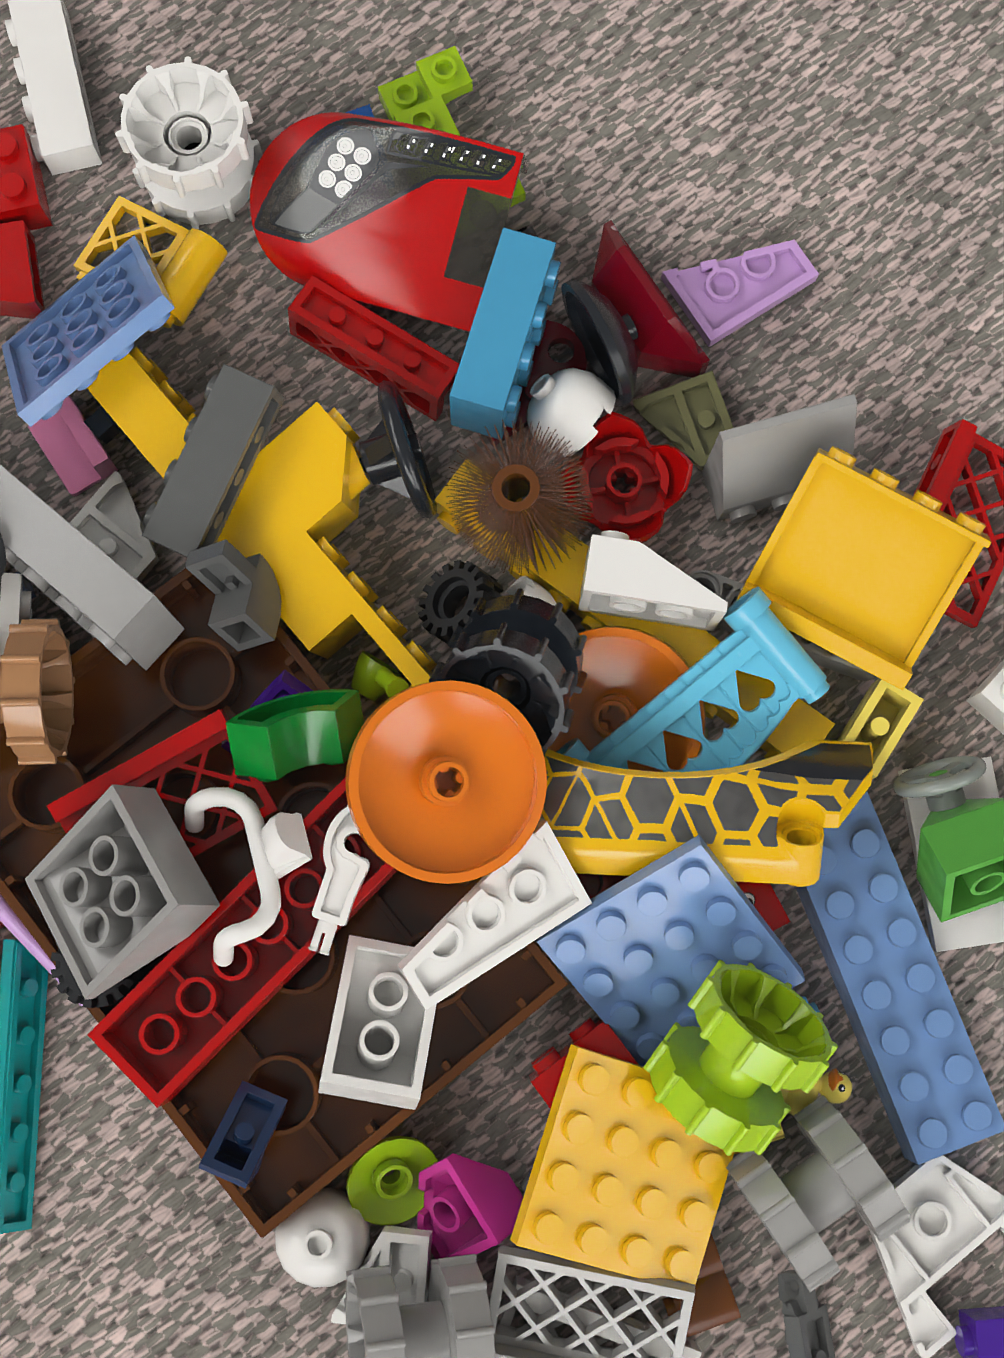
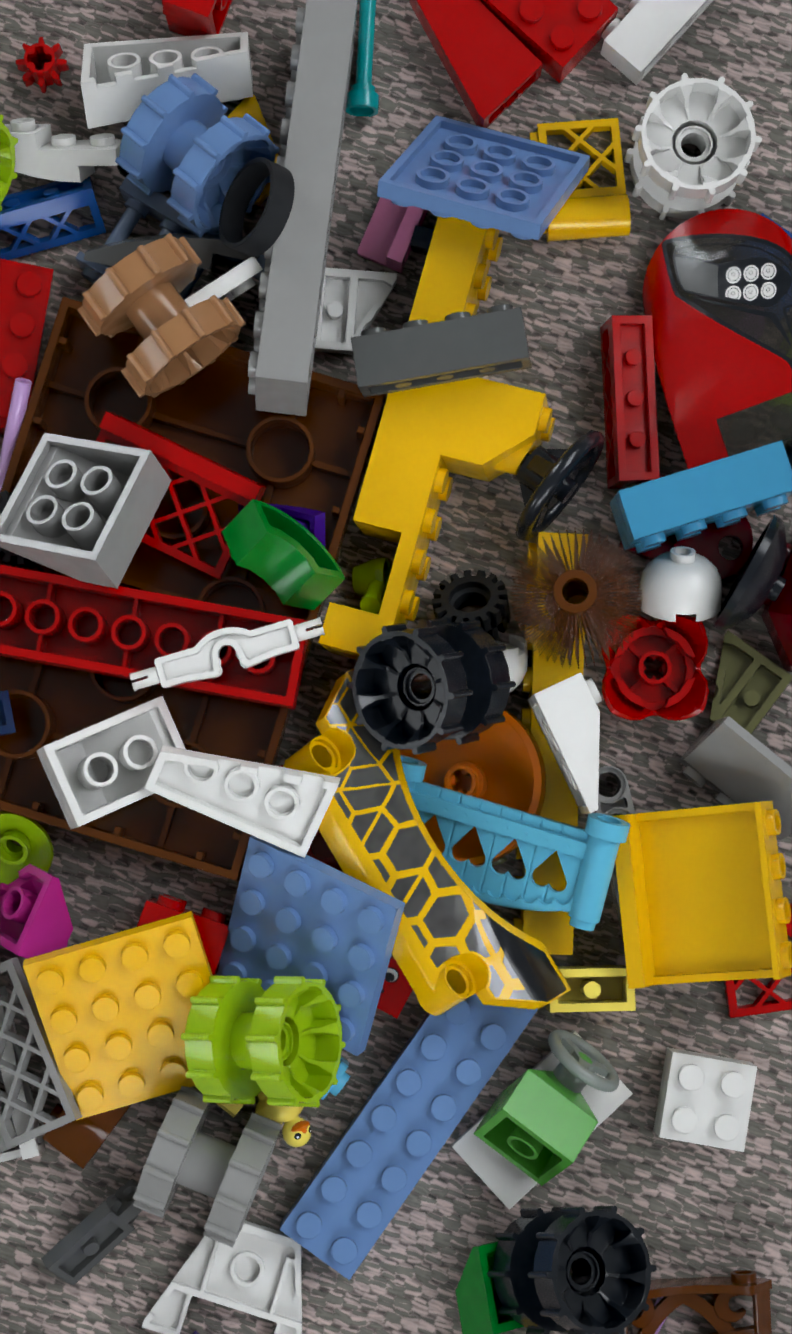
camera: 55 degrees right, 5 degrees up
white piece [184,787,313,967] -> none
dark grey brick [185,539,281,651] -> none
orange dish [345,681,547,884] -> none

